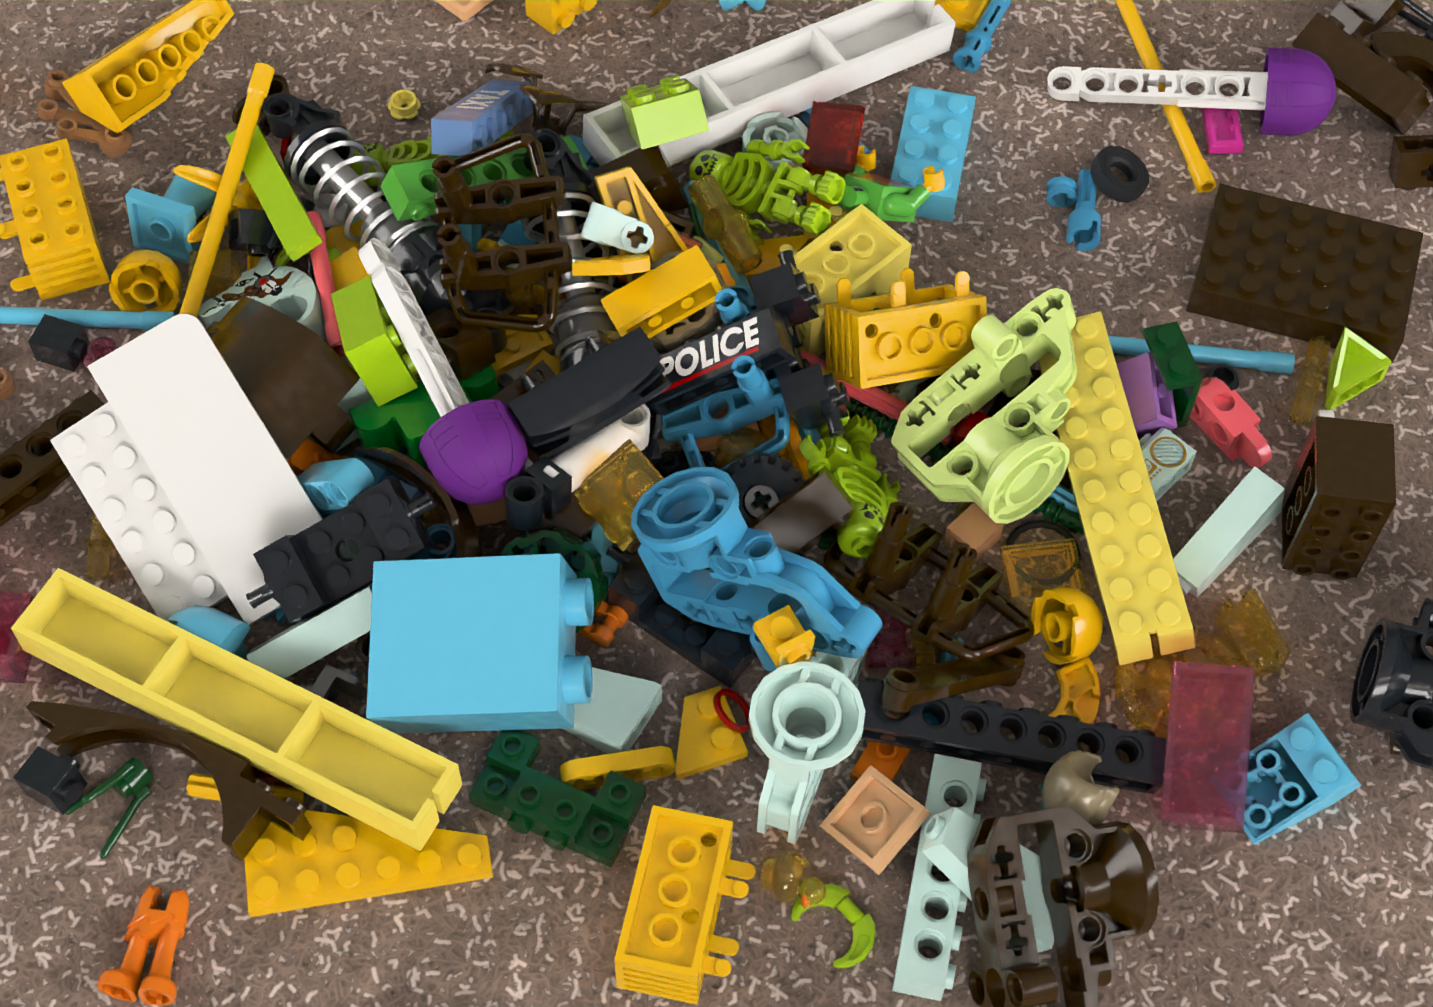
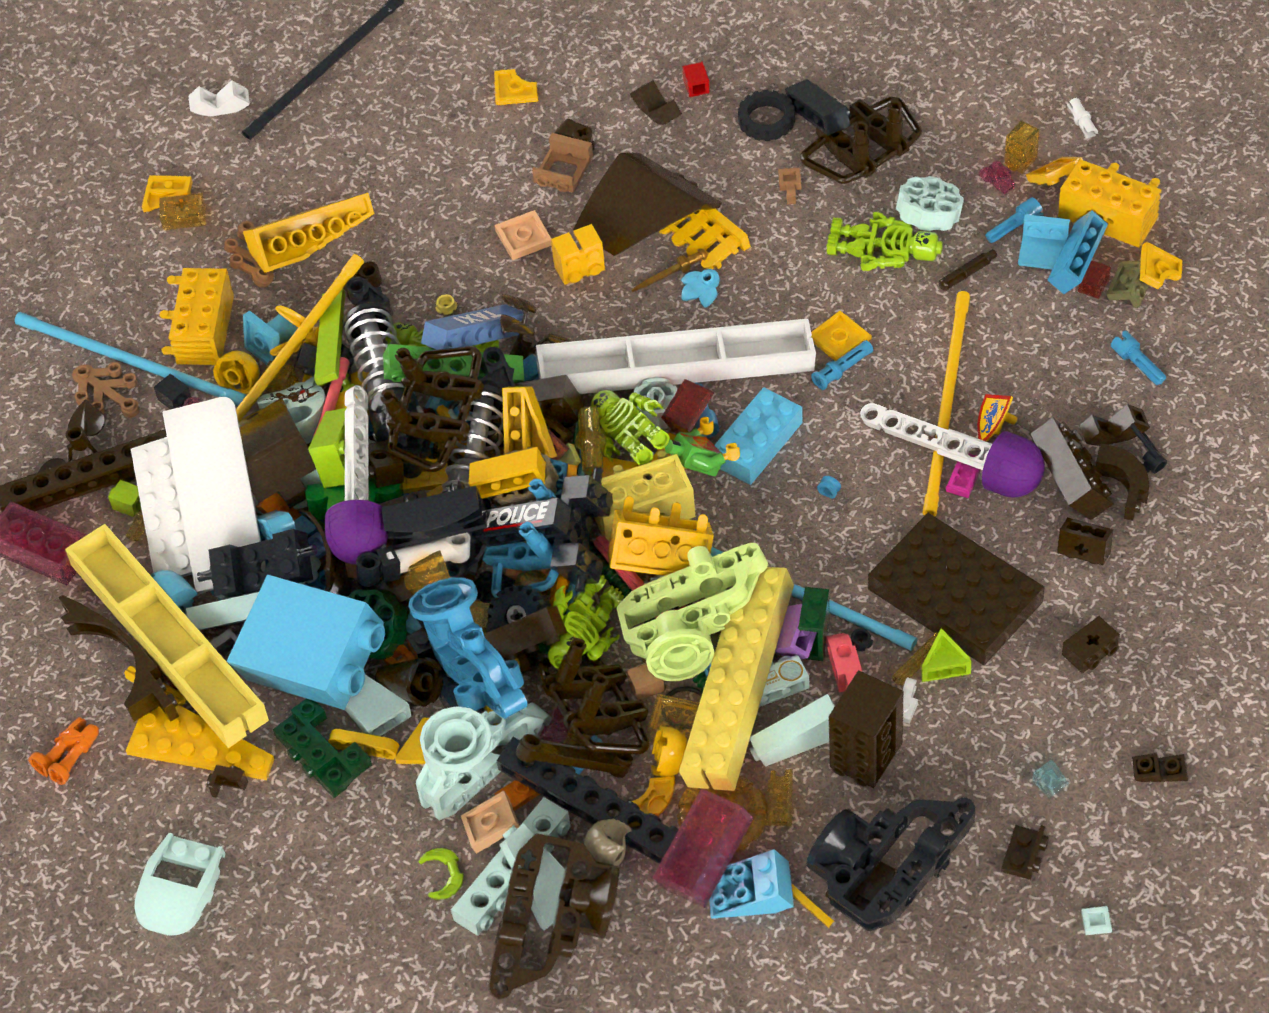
camera: 30 degrees right, 5 degrees down
black brick [13,746,88,815] -> none
dark green plant [65,757,153,859] -> none
yellow tile [572,253,651,276] -> none
light aqua piece [580,201,654,254] -> none
yellow piece [614,805,756,1005] -> none
brick [620,75,710,150] -> none
yellow bracket [753,605,815,668] -> none
clear yellow animal [761,851,826,909] -> none
dark azure piece [1066,168,1102,251] -> none
black tyre [1090,146,1149,203] -> none
none -> lime brick [108,480,142,518]
none -> dark brown bracket [207,765,248,798]
none -> dark brown cone [375,657,443,707]
none -> yellow piece [791,883,835,928]
none -> shield [977,394,1017,442]

